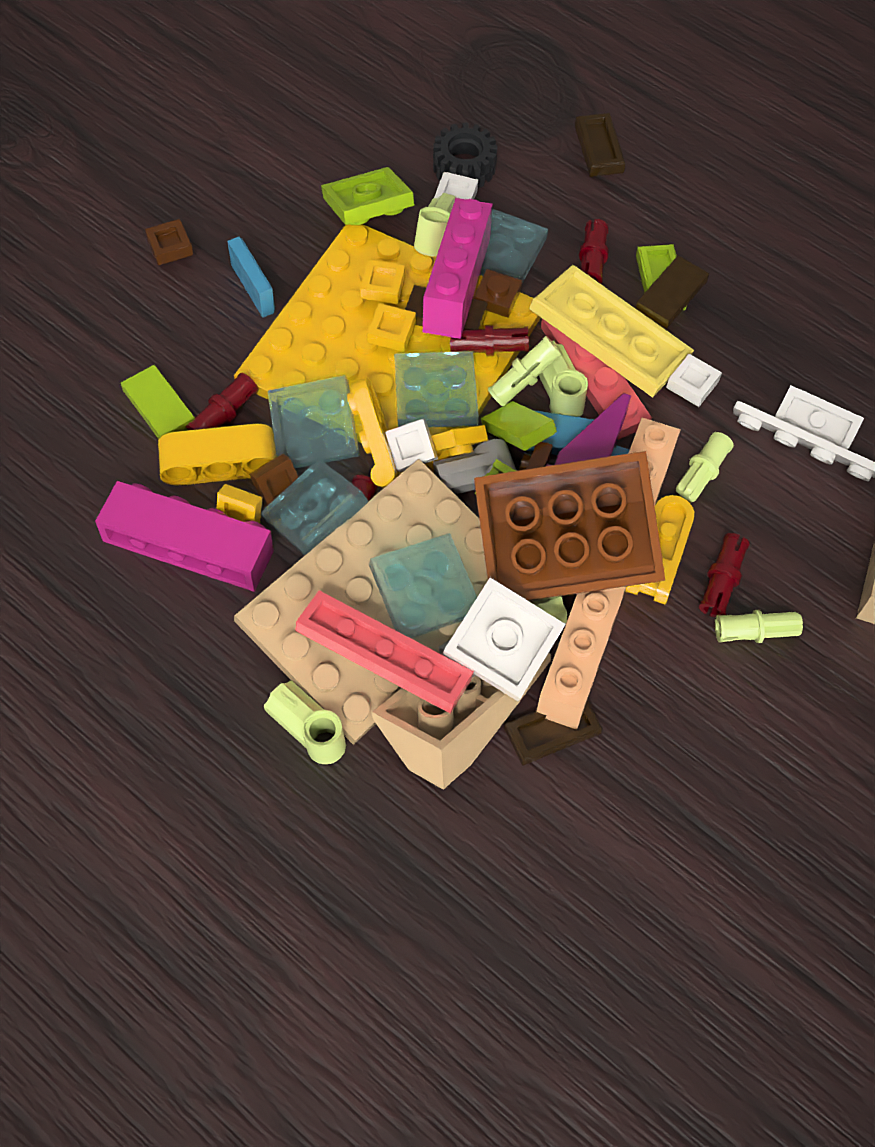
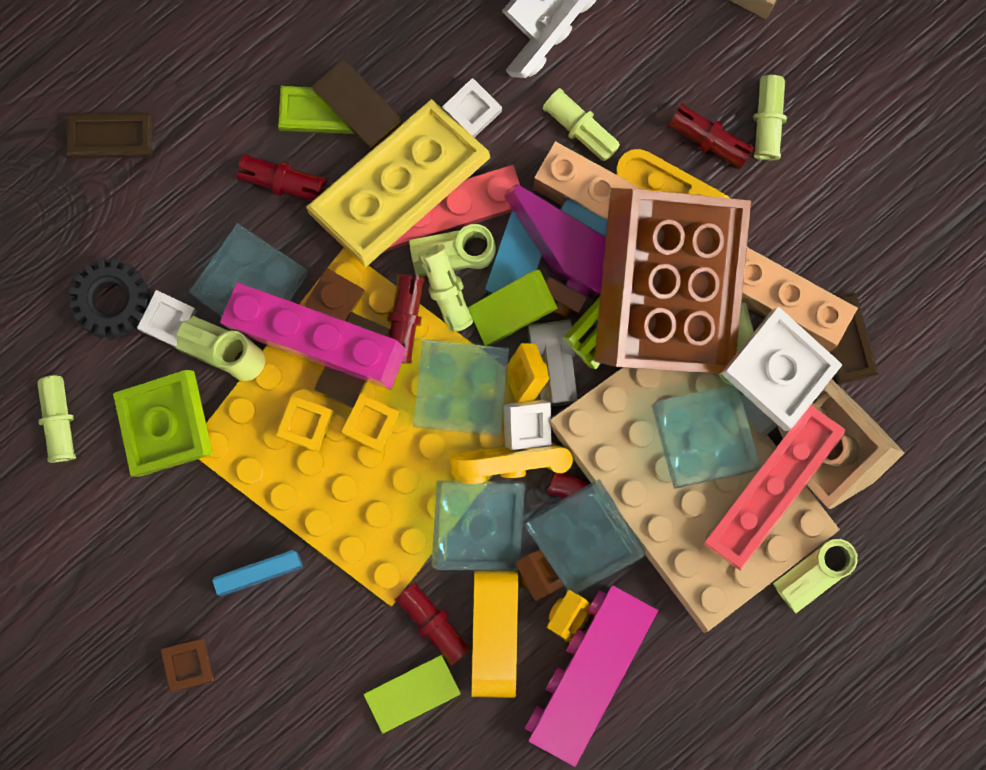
camera: 85 degrees left, 20 degrees up
none -> yellowish green axle [38,375,76,463]

